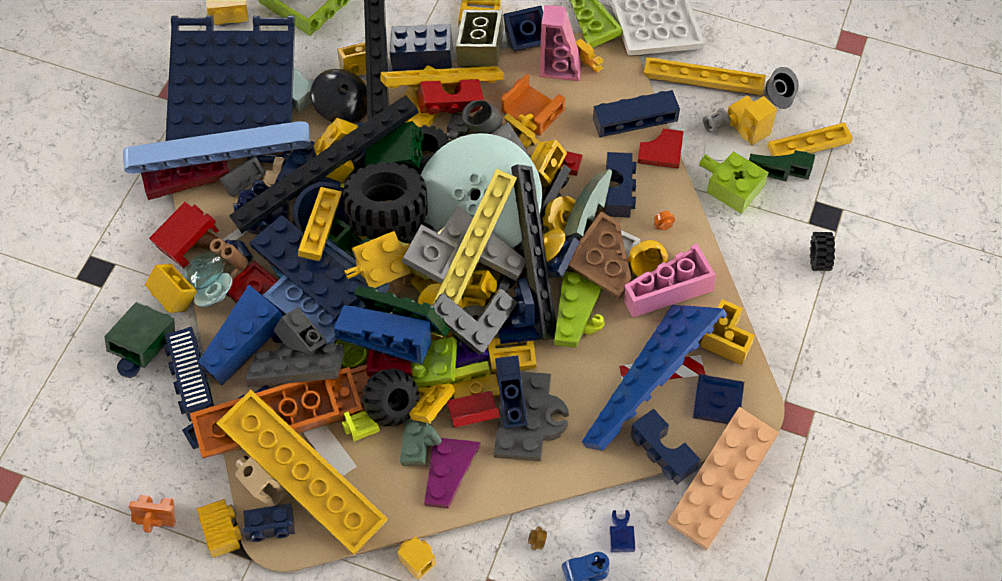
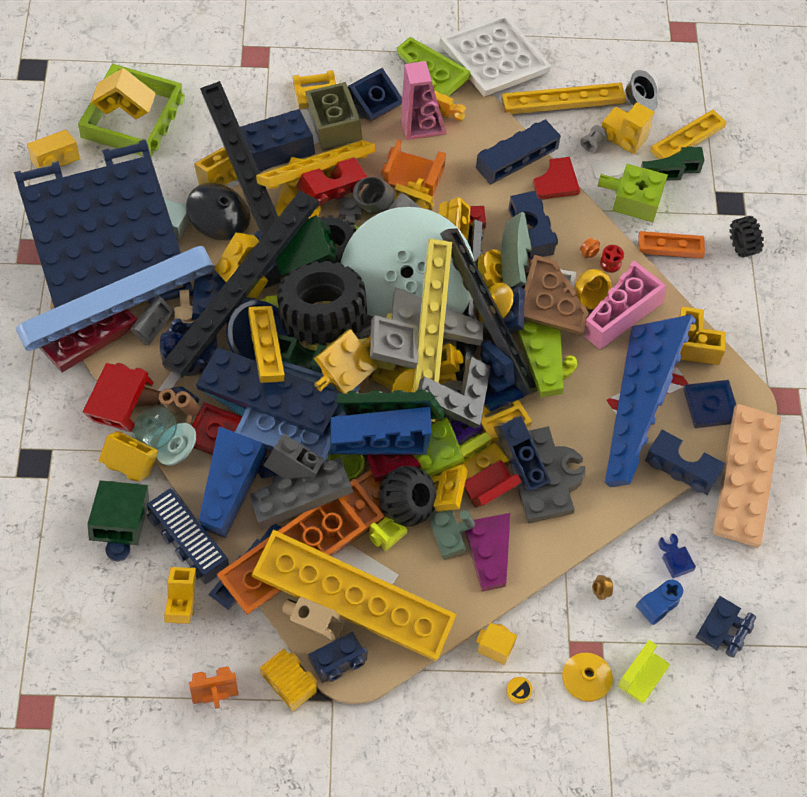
camera: 25 degrees left, 0 degrees up
none -> yellow brick [164,567,196,624]
none -> red wheel [600,245,624,273]
none -> orange plate [638,231,705,259]

